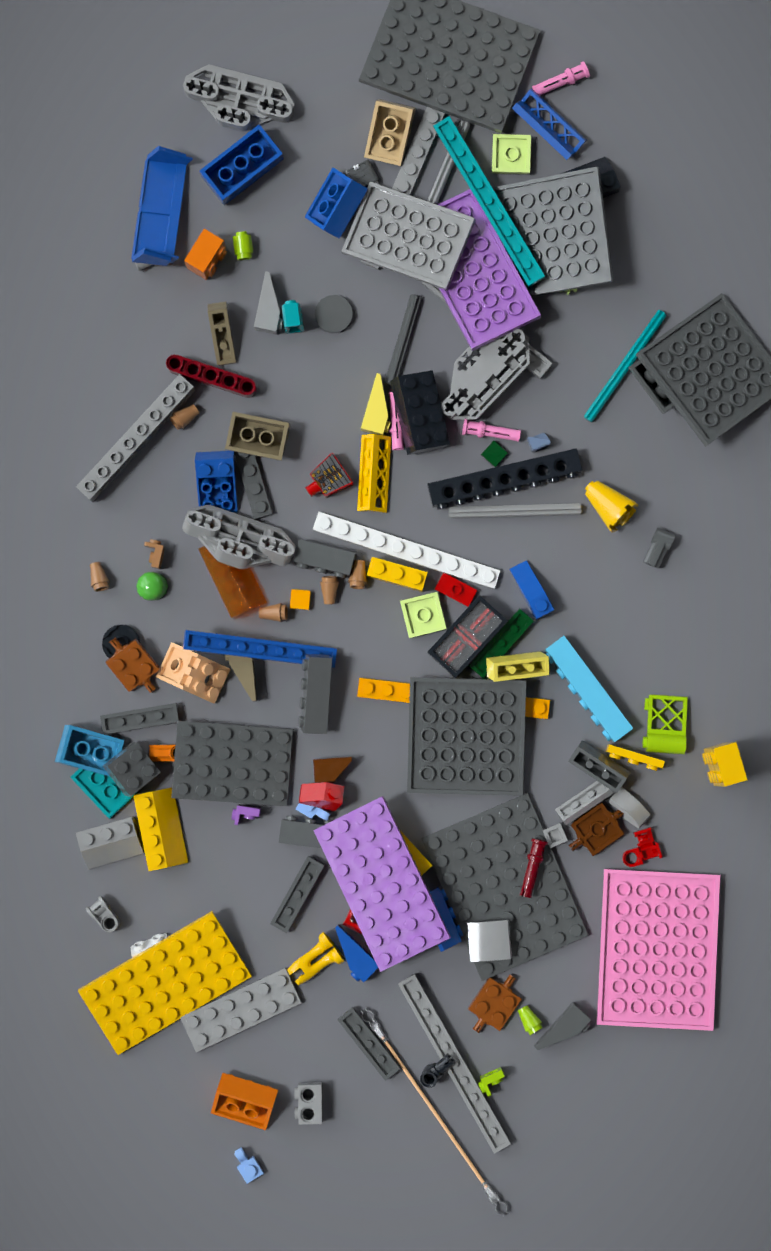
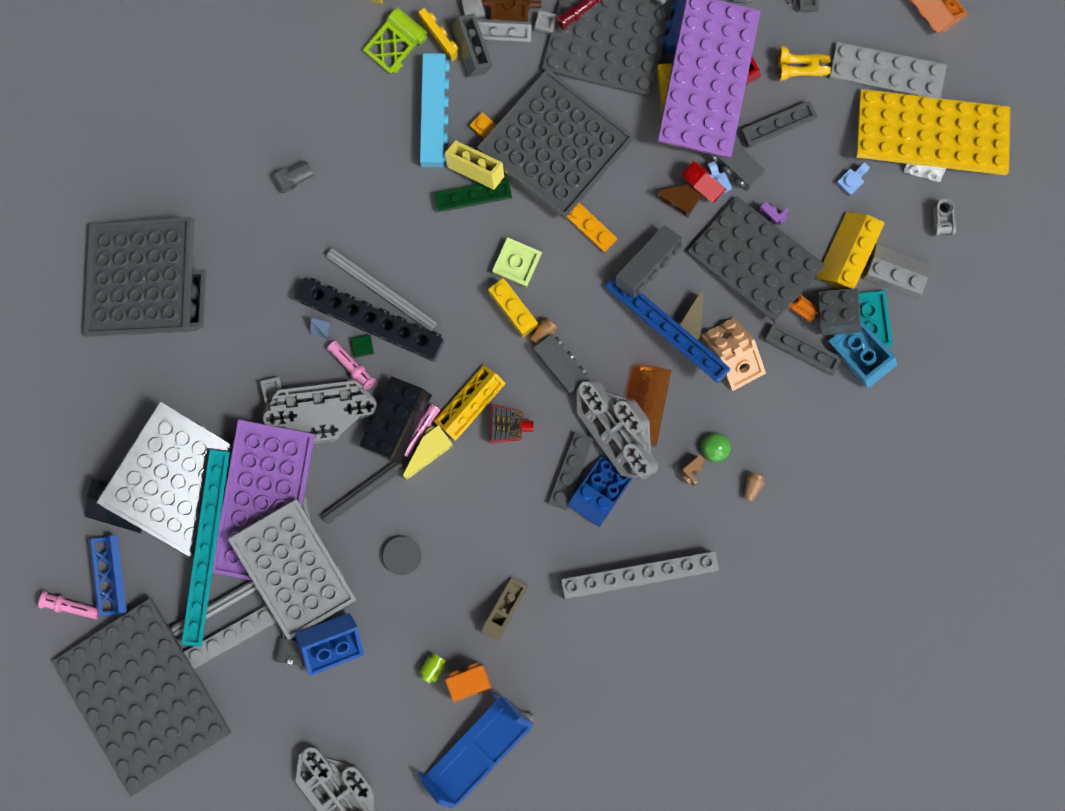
camera: 145 degrees left, 5 degrees down
black tile [102,625,140,658] -> none
dark orange plate [105,637,160,693] -> none
dark red beam [166,354,257,398] -> none
medium nougat cone [170,404,199,430] -> none
blue brick [199,124,284,206] -> none
dark tan slope [225,412,290,461] -> none
light grey slope [254,271,283,335] -> none
medium nougat cone [259,603,288,622] -> none
teal brick [282,300,304,334] -> none
light orange tile [290,589,311,610] -> none
white plate [313,512,500,589] -> none
medium nougat cone [320,576,339,604] -> none
blue slope [335,924,378,982] -> none
tan slope [364,99,416,166] -> none
clear brick [427,595,507,678] -> none
red plate [435,572,477,607] -> none
yellowish green plate [492,134,531,174] -> none
blue slope [509,560,554,620] -> none
teal axle [584,310,666,422] -> none
yellow cone [585,481,638,533] -> none
none -> light blue plate [837,162,870,196]

